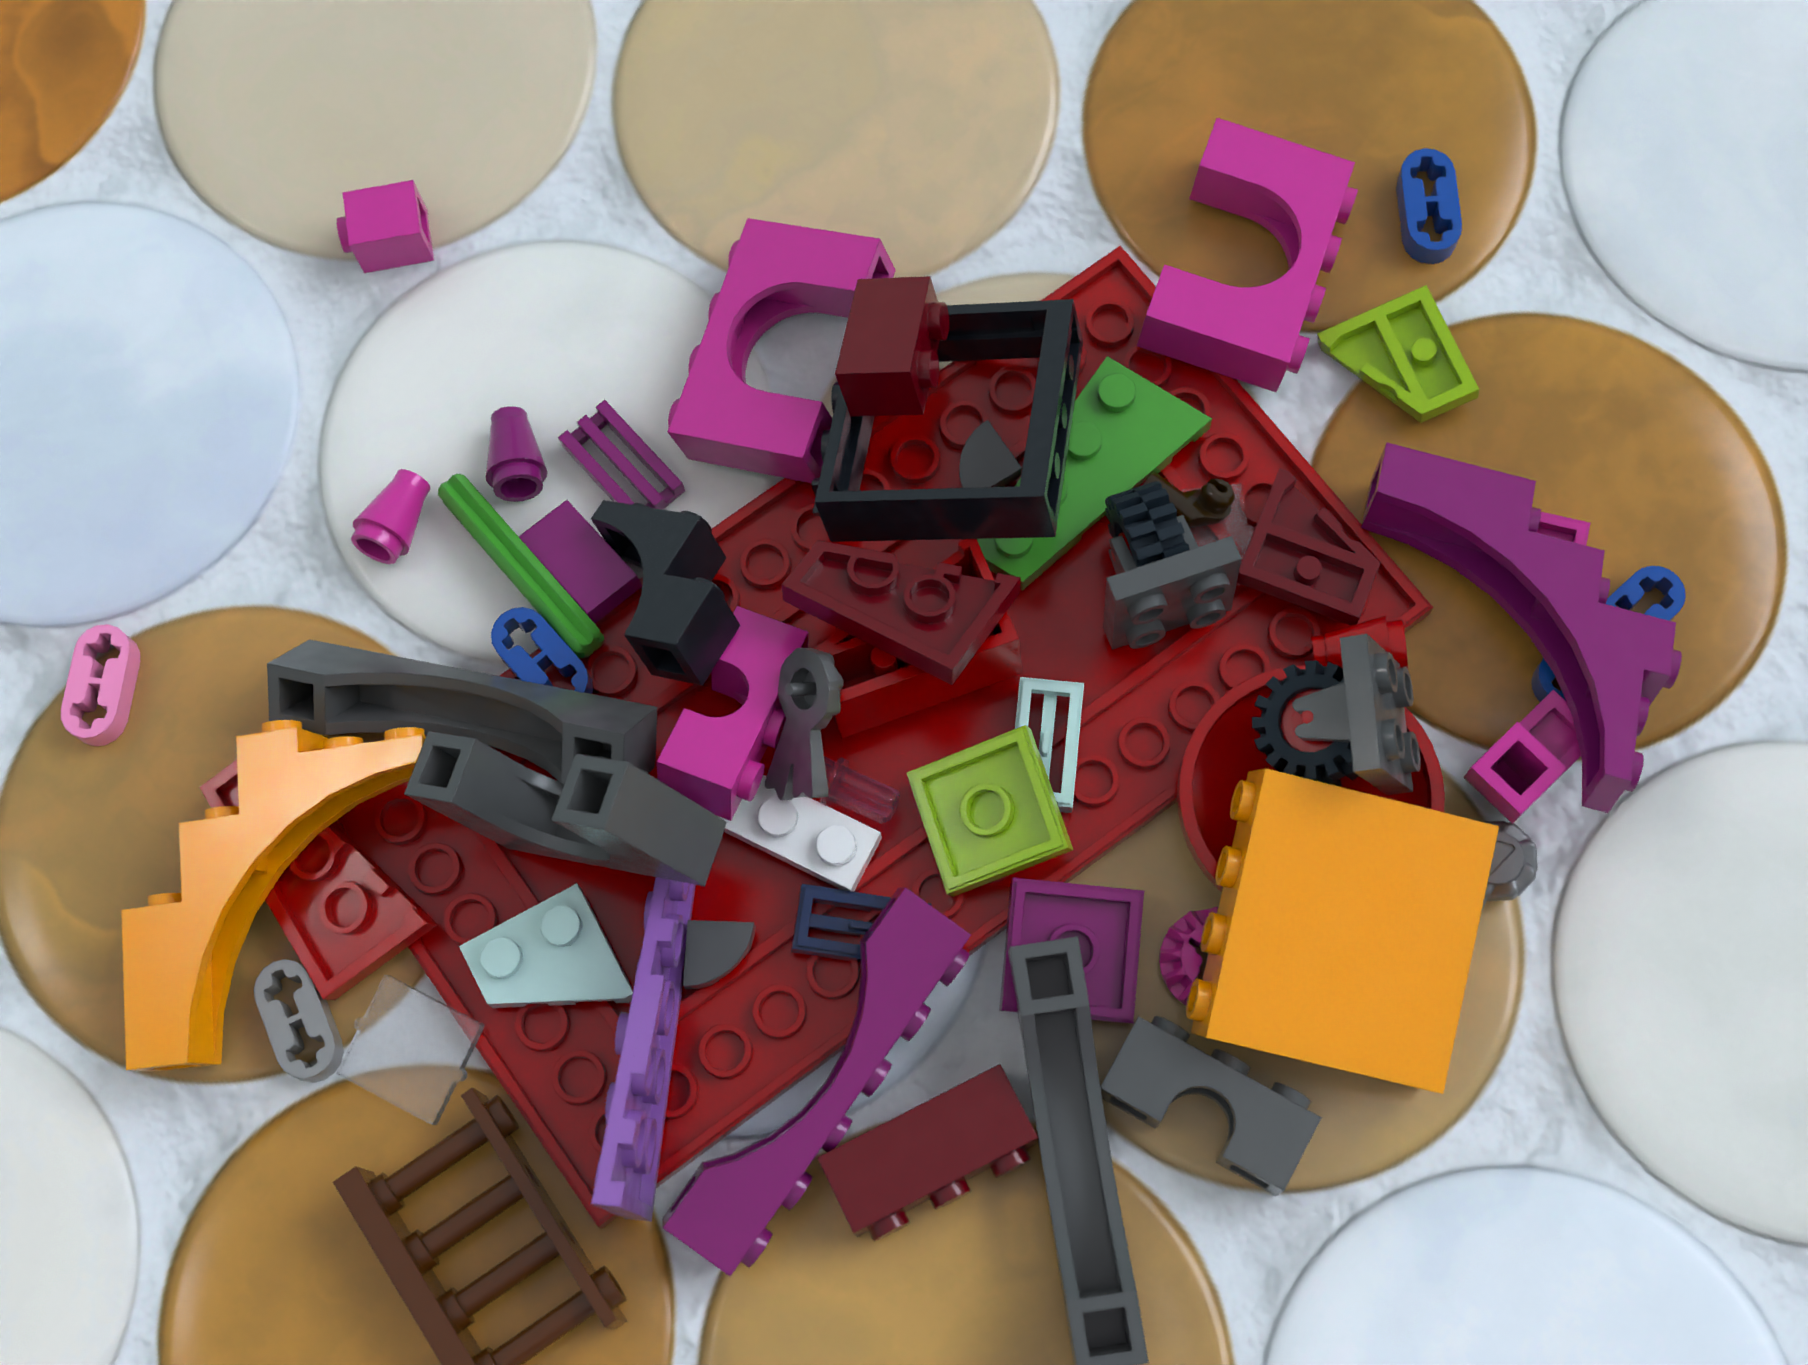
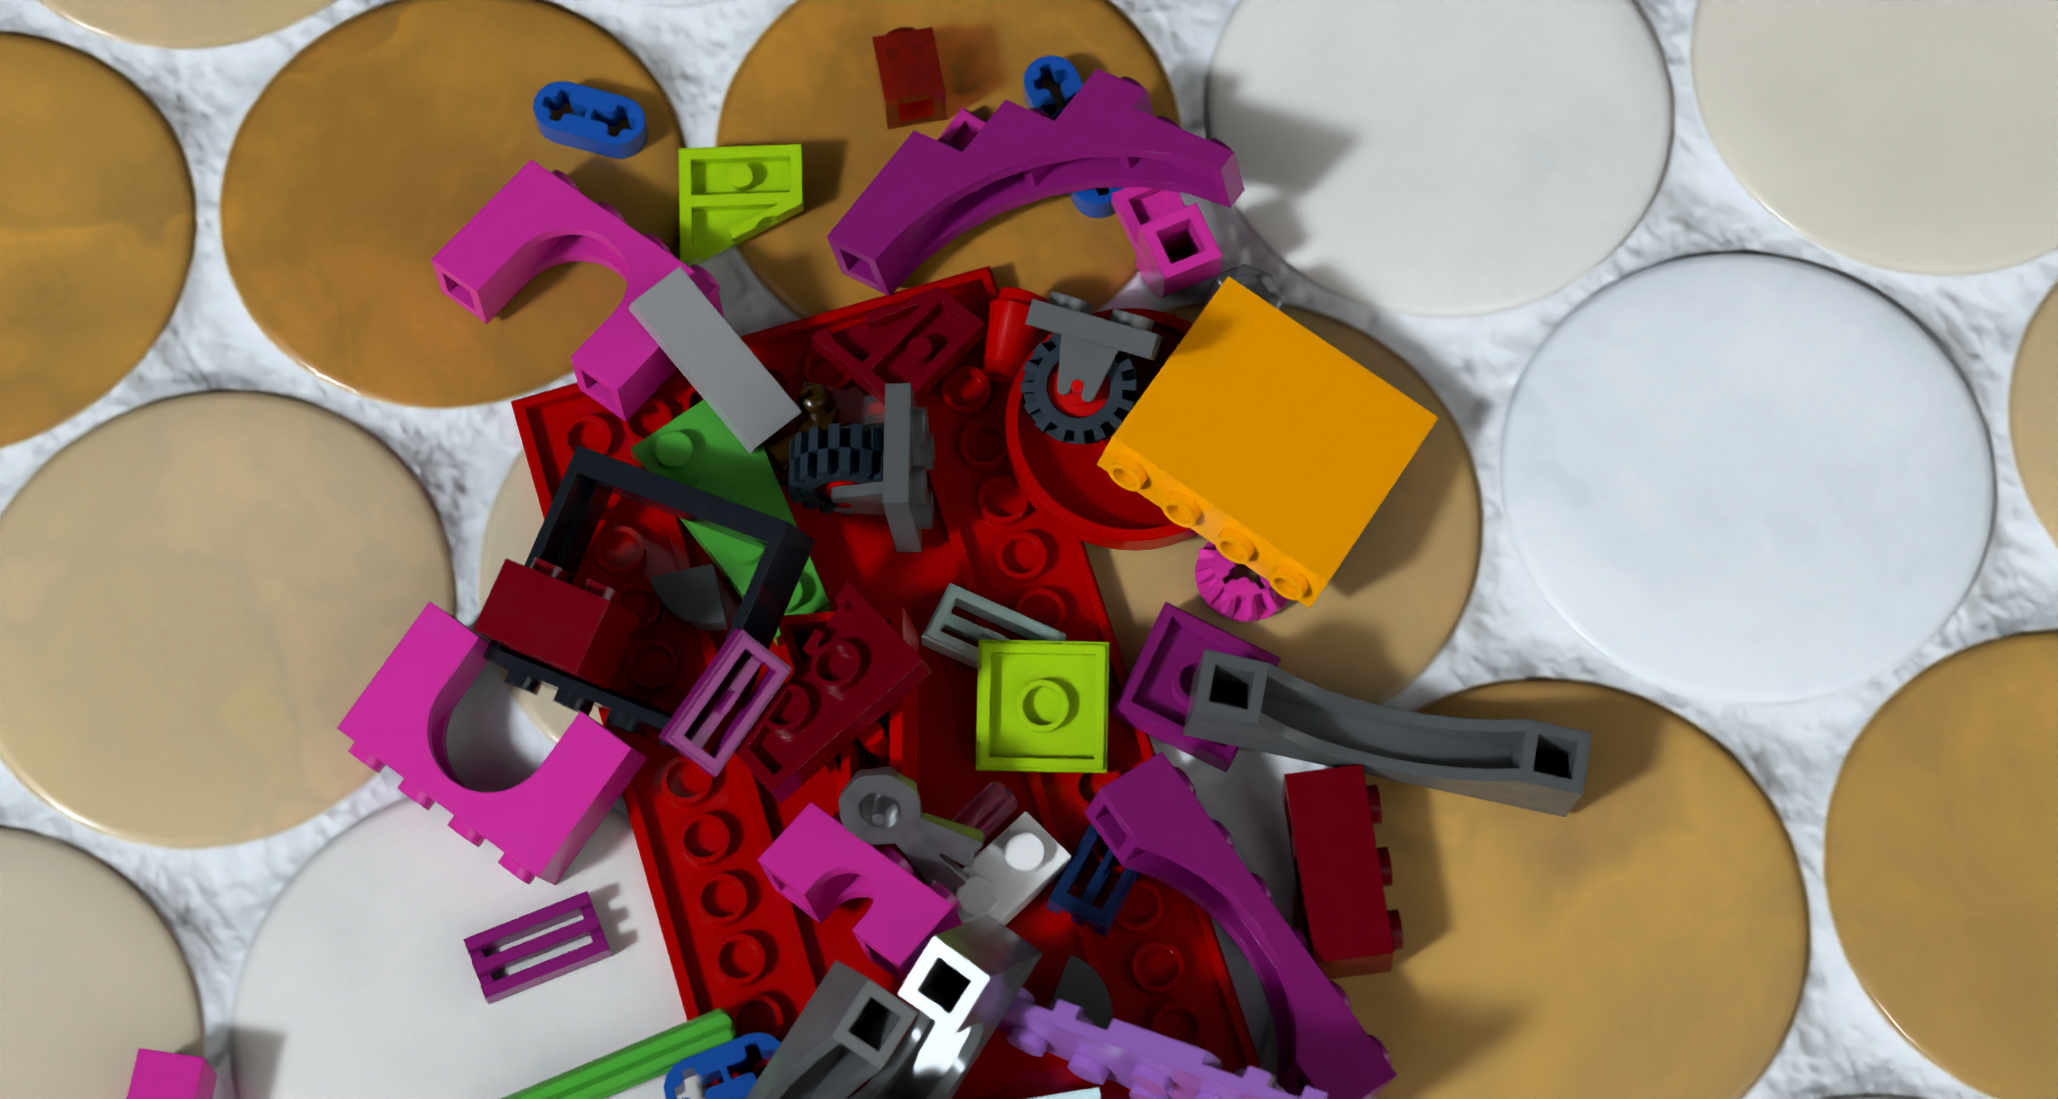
camera: 75 degrees left, 5 degrees down
magenta cone [486,406,548,502] -> none
magenta tile [519,500,643,623] -> none
black arch [591,500,740,686] -> none
dark grey arch [1100,1016,1322,1196] -> none
none -> light grey tile [629,266,802,455]
none -> magenta tile [658,628,793,777]
none -> clear red brick [872,27,947,130]

